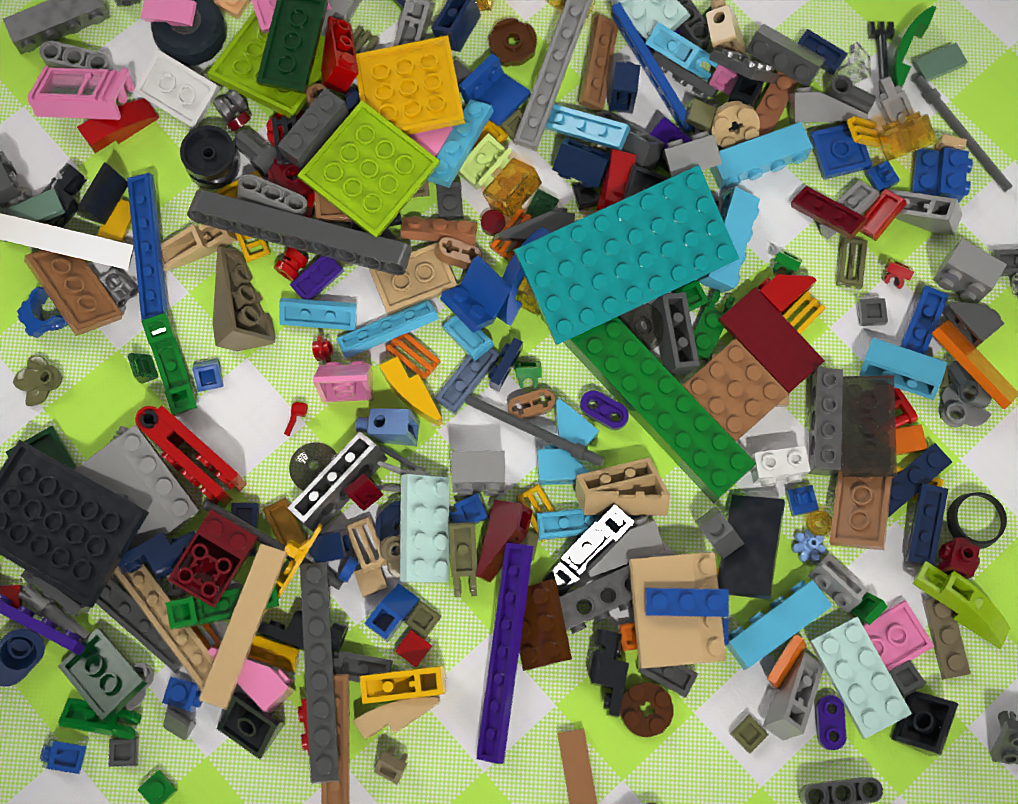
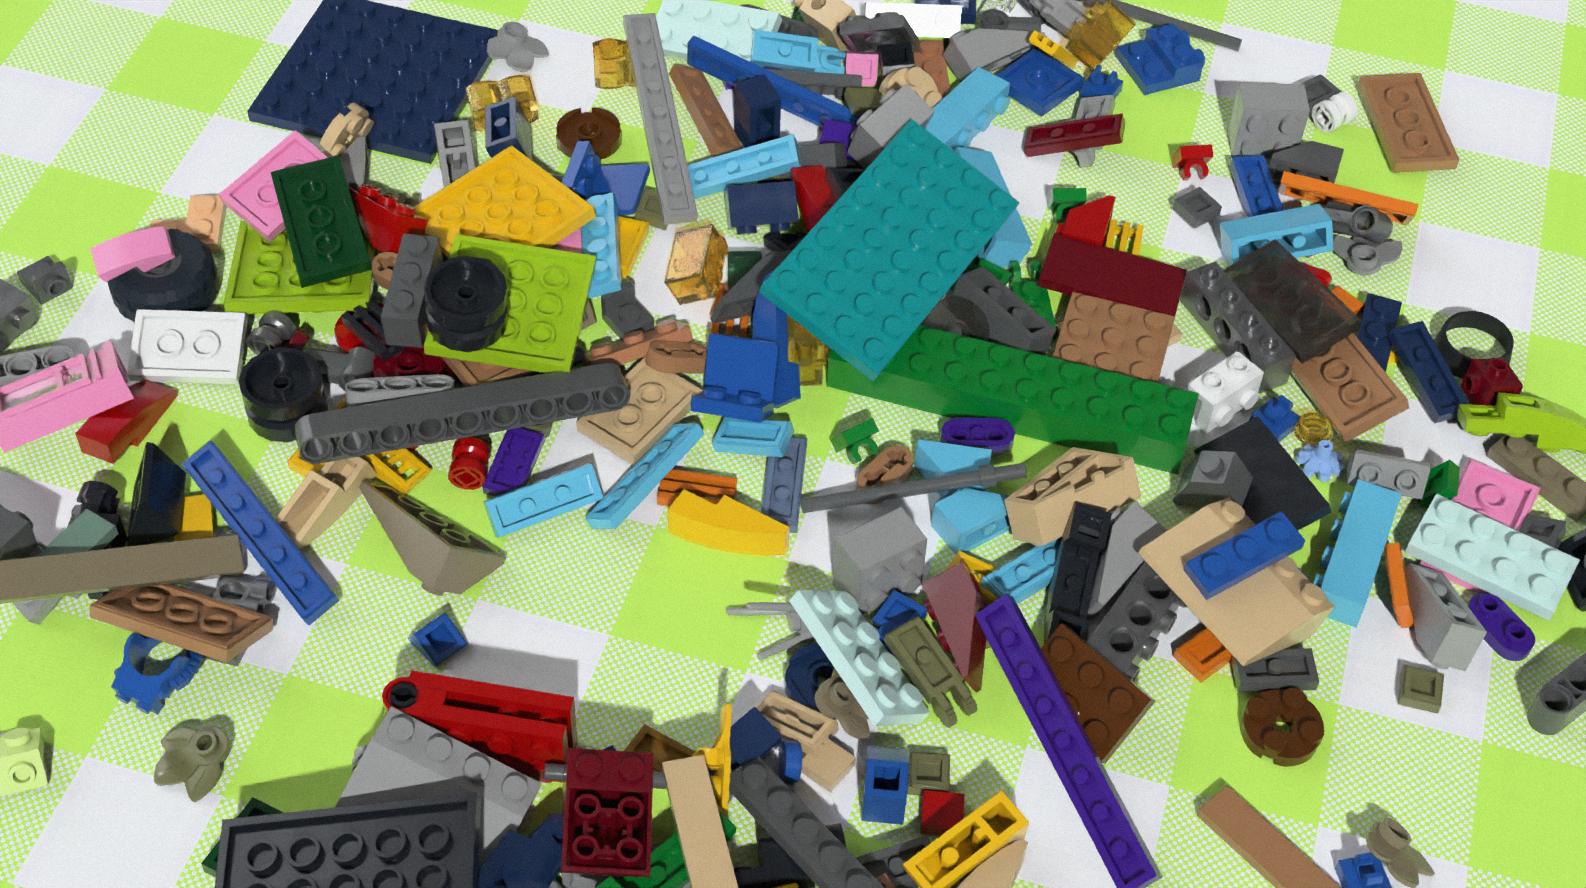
camera: 30 degrees left, 25 degrees down
clear green slope [127,353,158,384] -> none
green slope [141,313,198,416] -> none
red hand [284,402,308,436] -> none
flat silver brick [287,431,388,533] -> none
clear smoke dish [289,442,337,491] -> none
red plate [312,335,333,363] -> none
bright pink slope [313,361,373,402] -> none
dark red bracket [344,473,383,511] -> none
medium blue torso [356,408,420,447] -> none
yellowish green bracket [458,133,513,190] -> none
dark red tile [481,210,505,236] -> none
dark blue plate [488,338,523,392] -> none
black plate [588,629,629,718] -> none
olive tile [836,237,868,290] -> none
red tile [859,189,907,241] -> none
light grey slope [887,189,962,236] -> none
tan tile [935,134,967,151] -> none
none -> black wheel [424,256,508,352]

